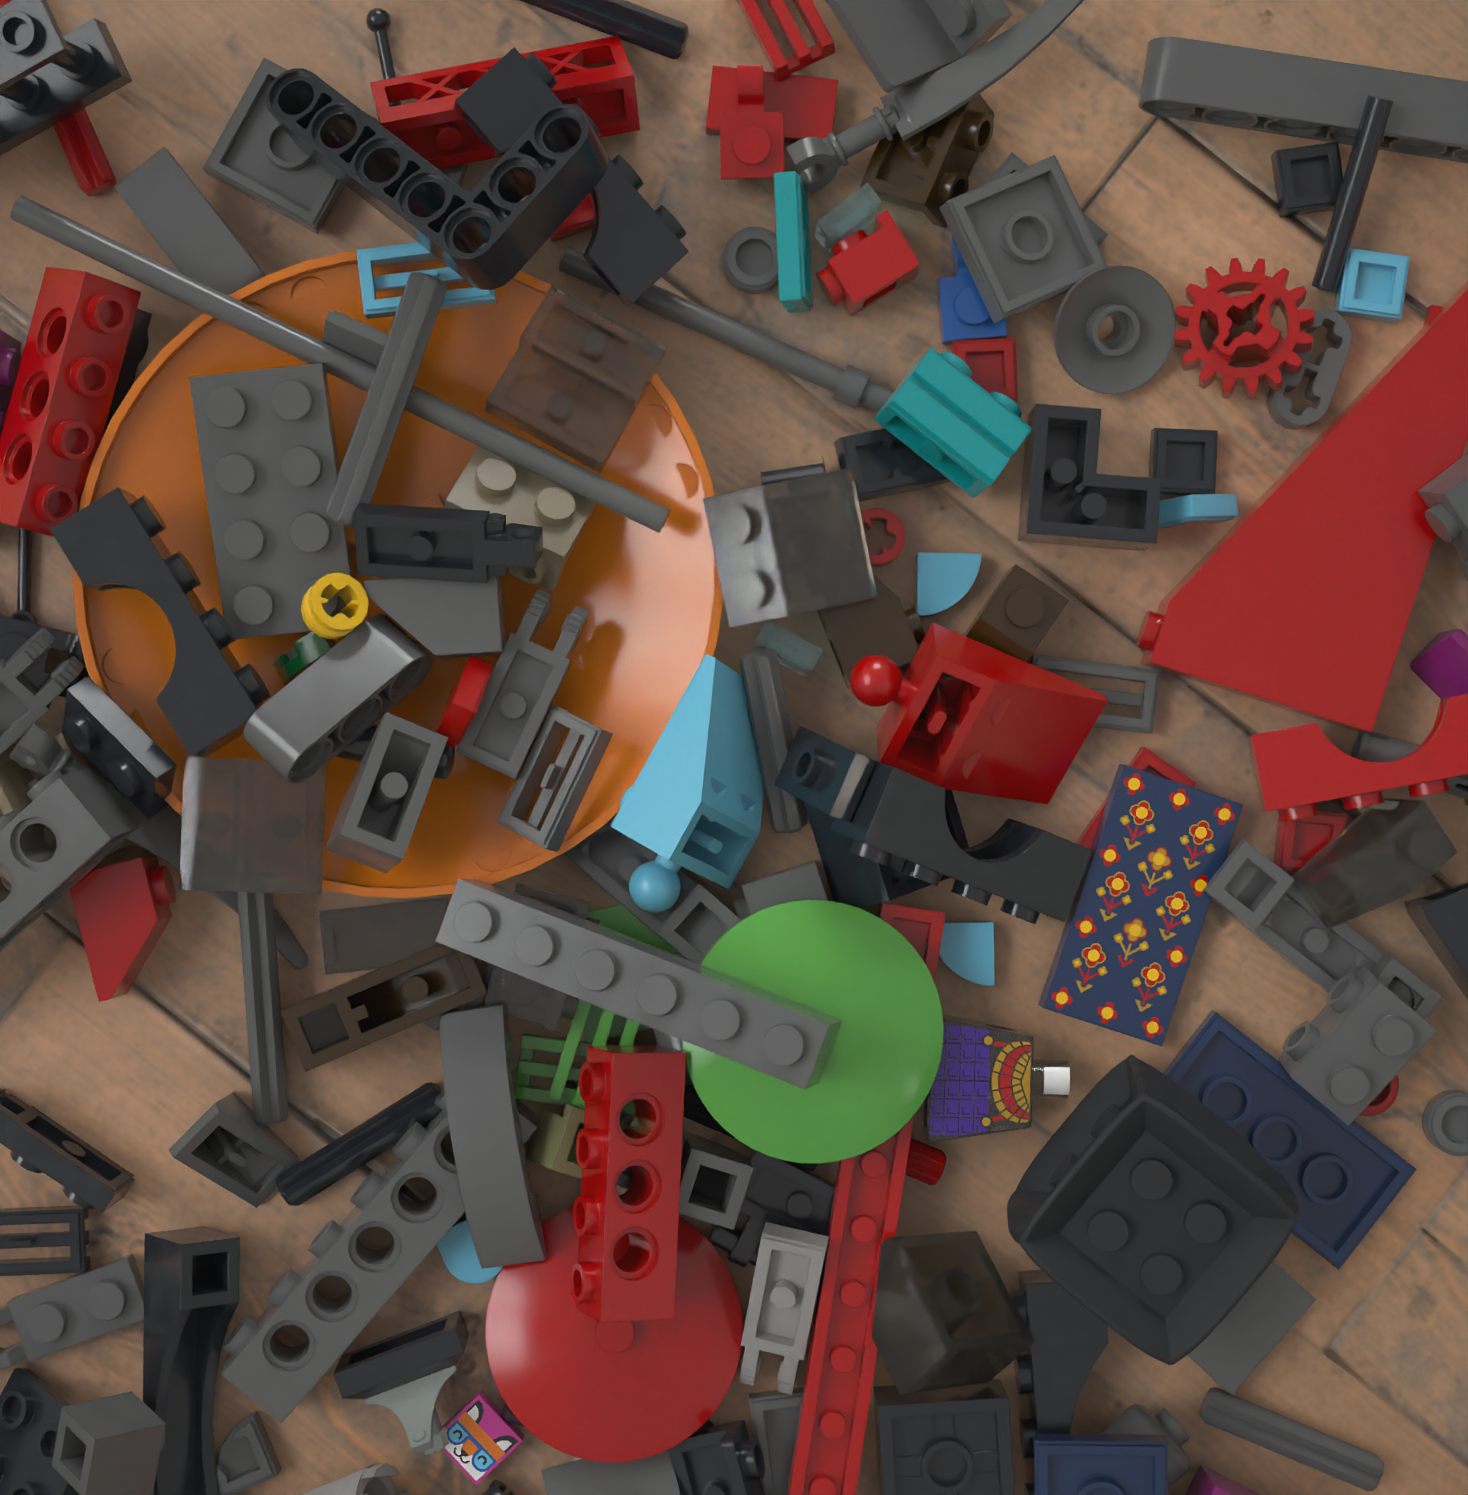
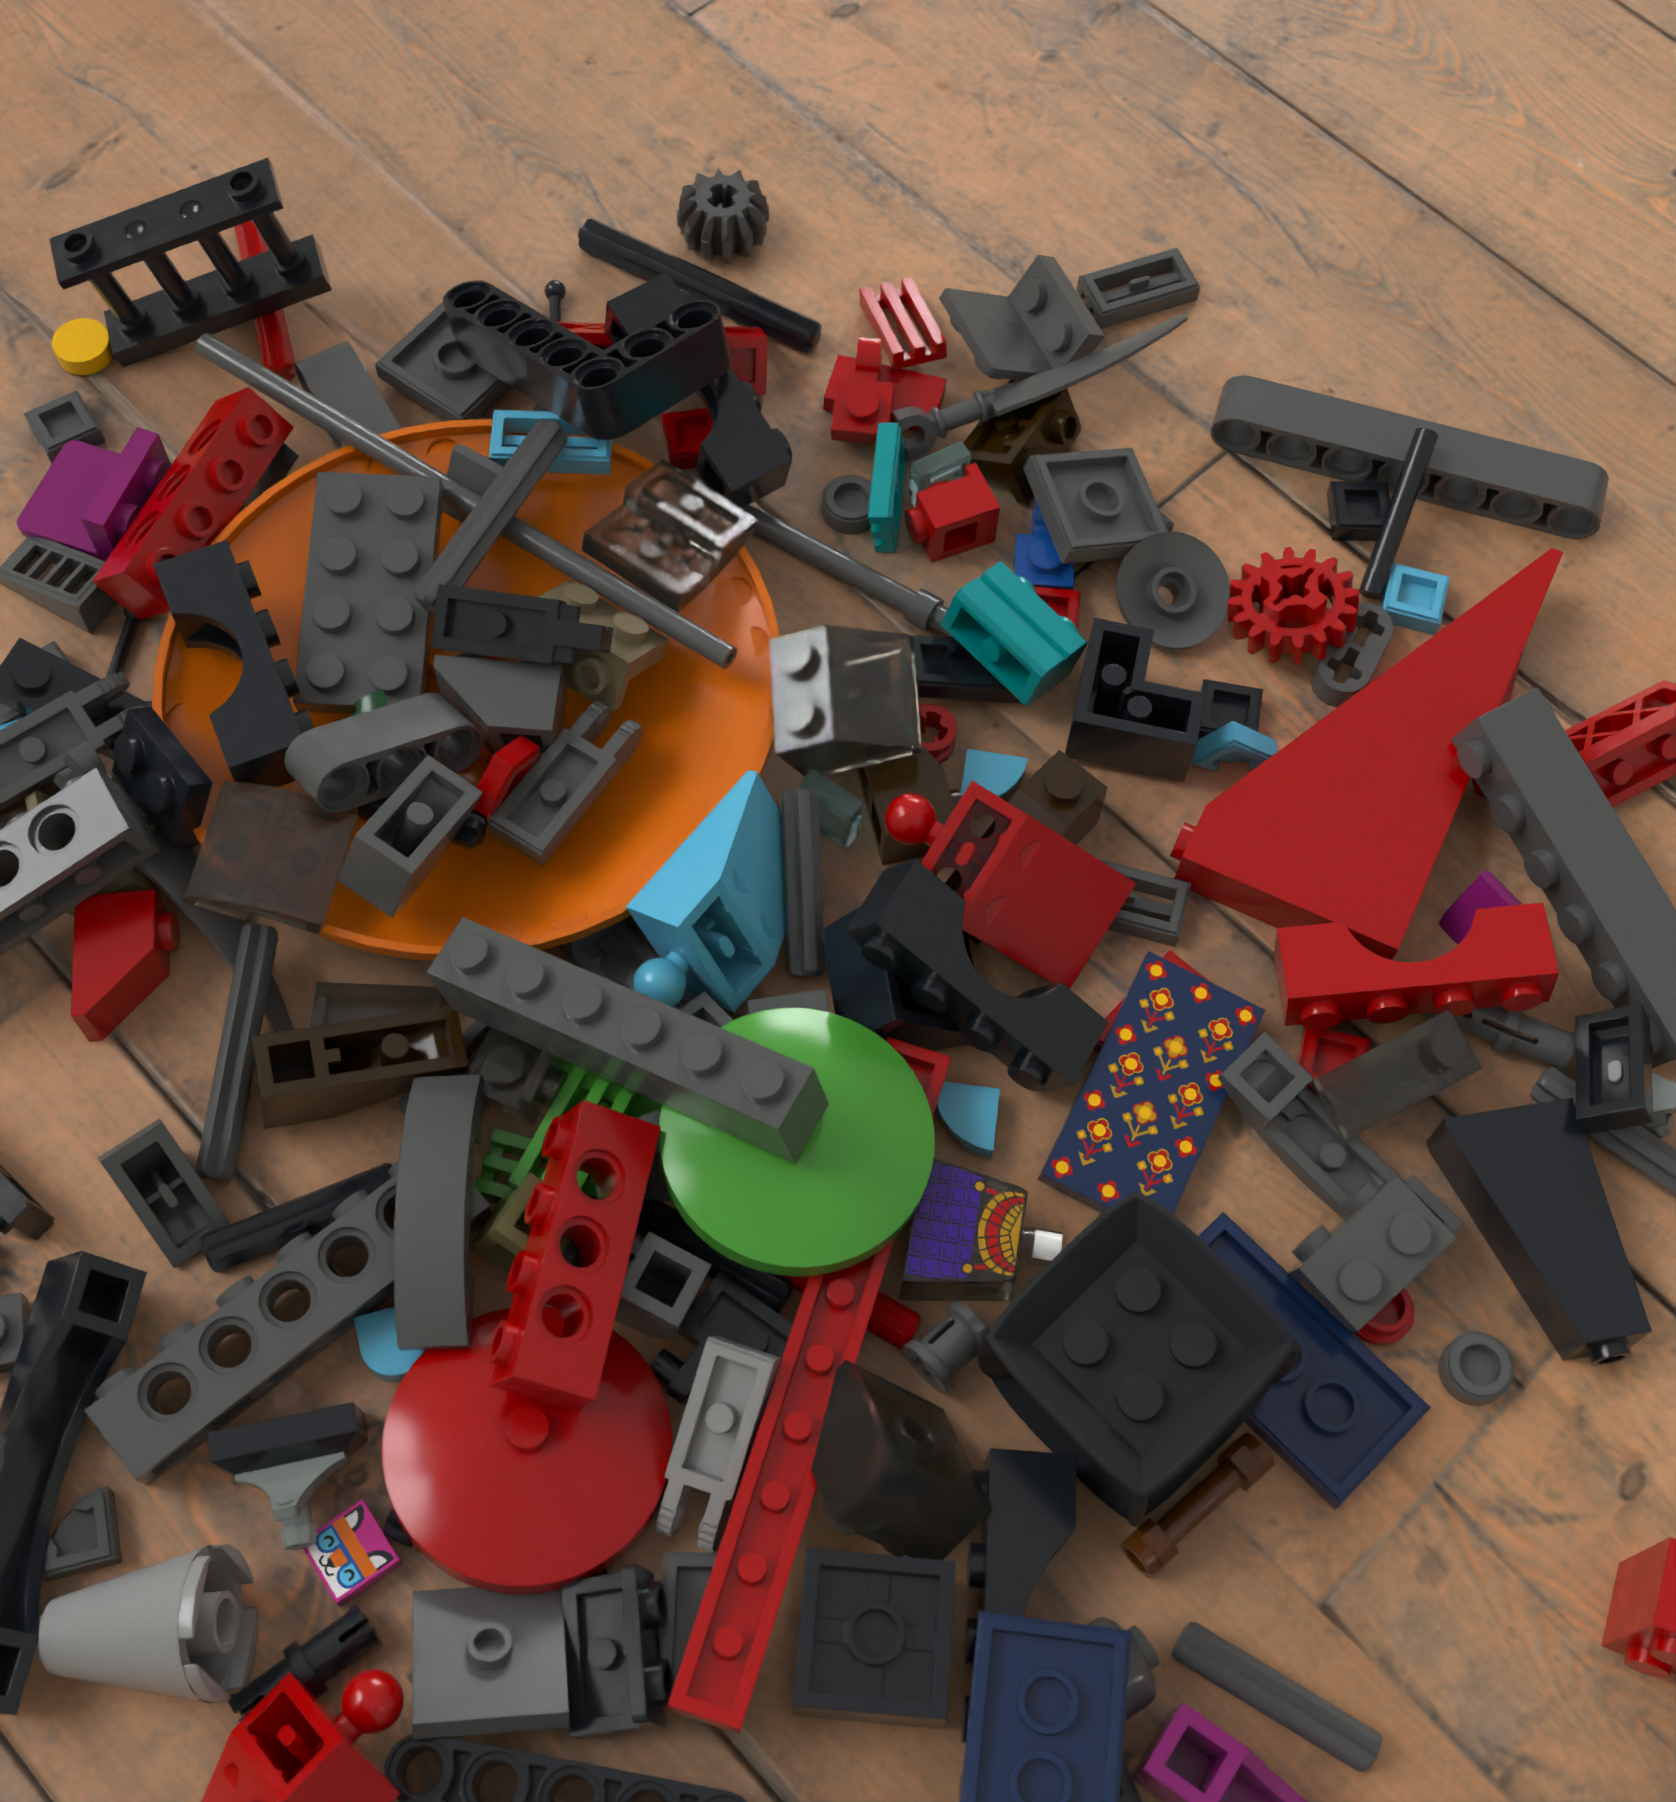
camera: 10 degrees right, 25 degrees down
yellow bush [301,572,369,639] -> none
dark grey tile [497,704,613,852] -> none
black plate [774,726,875,823] -> none
dark grey tile [1187,1261,1316,1395] -> none
none -> dark grey bush [903,1300,989,1394]

